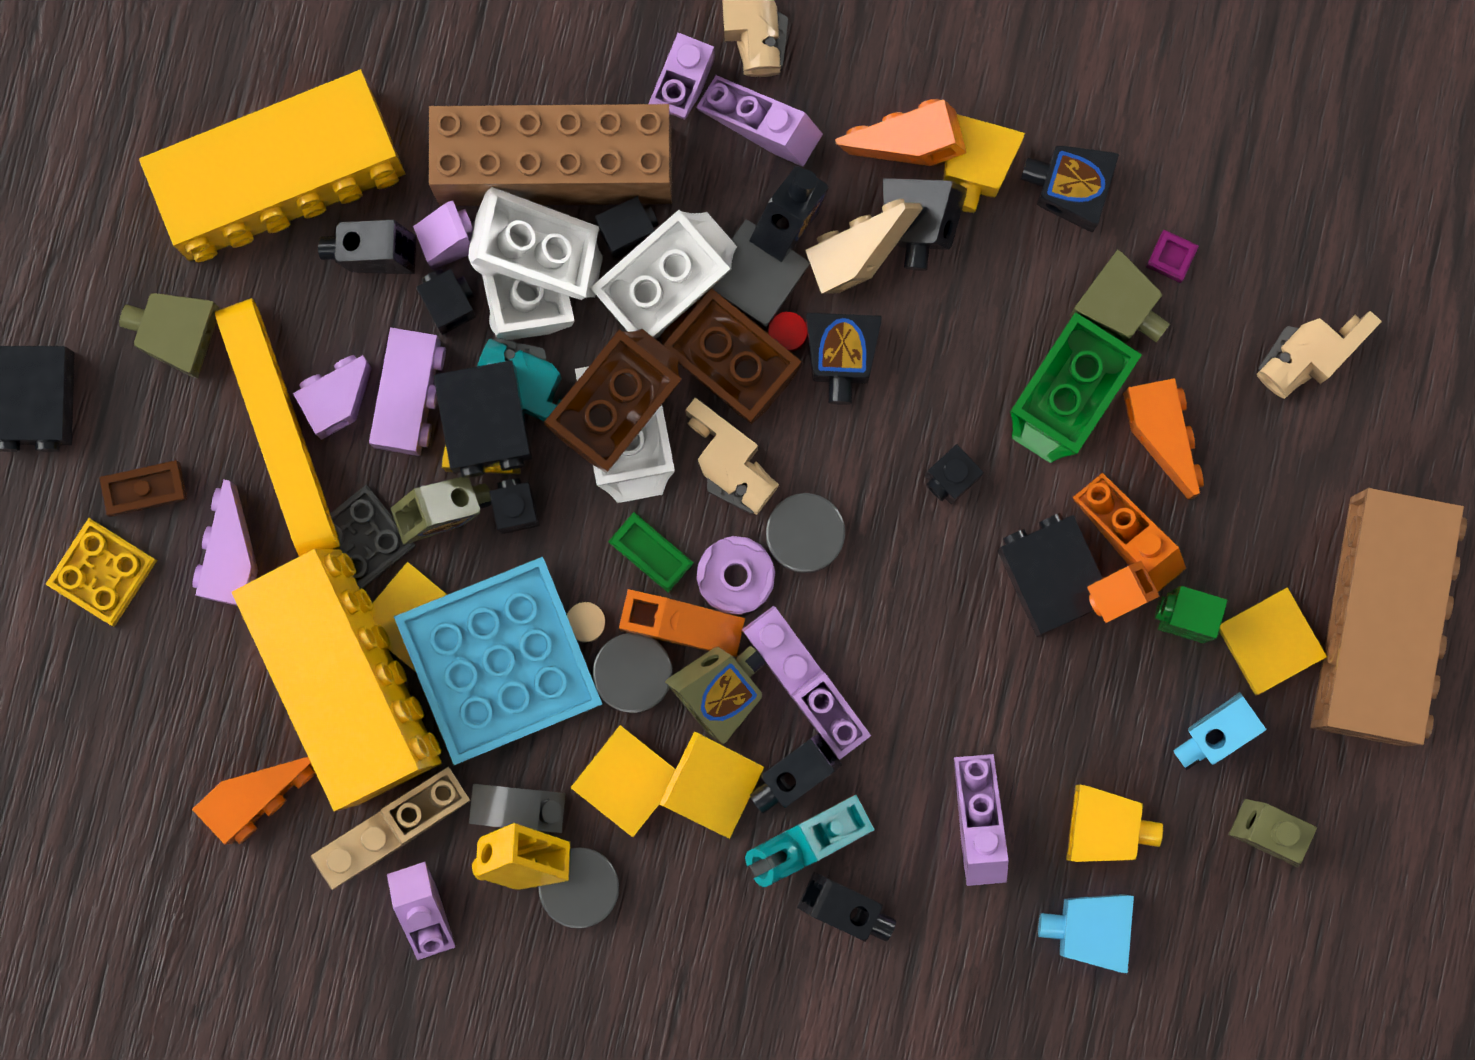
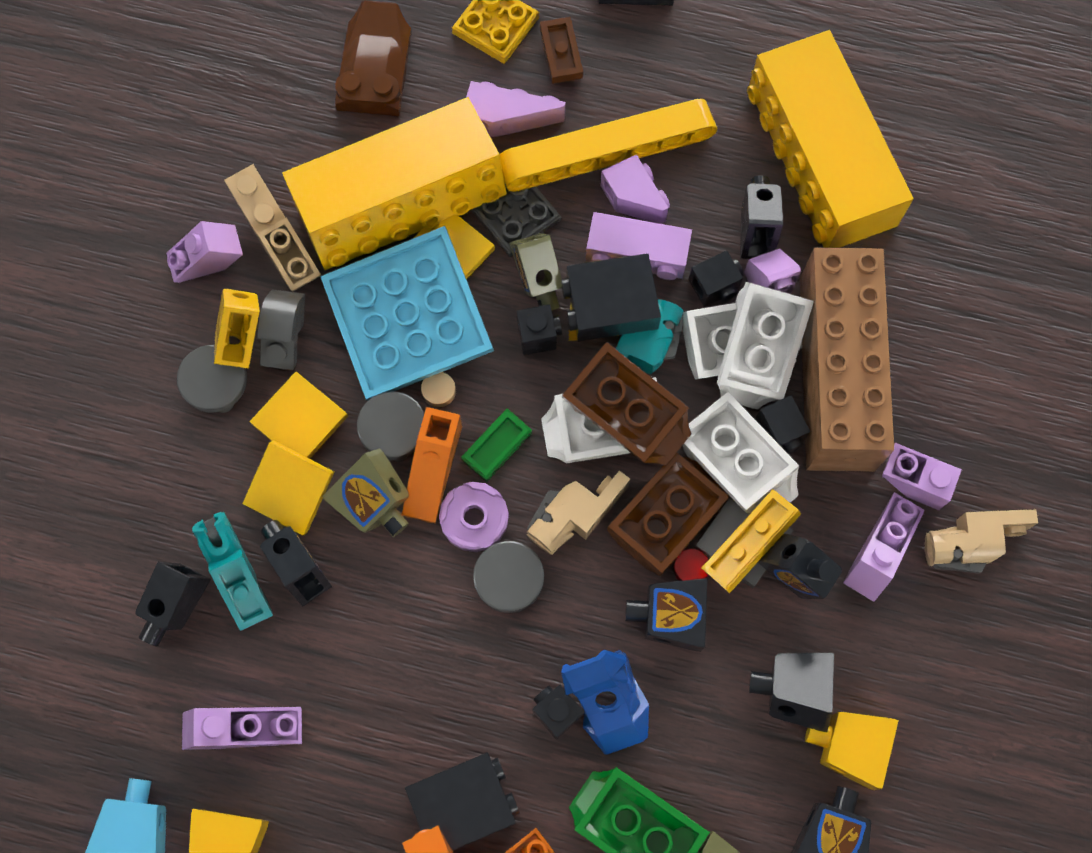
camera: 90 degrees right, 10 degrees down
olive torso [119,293,220,379] -> none
orange slope [192,757,316,844] -> none
lavender slope [742,606,871,760] -> none
slope [805,199,923,294] -> none
slope [835,99,967,166] -> none
none -> reddish brown slope [335,0,412,116]
none -> blue piece [561,650,649,755]
none -> yellow tile [701,489,801,593]

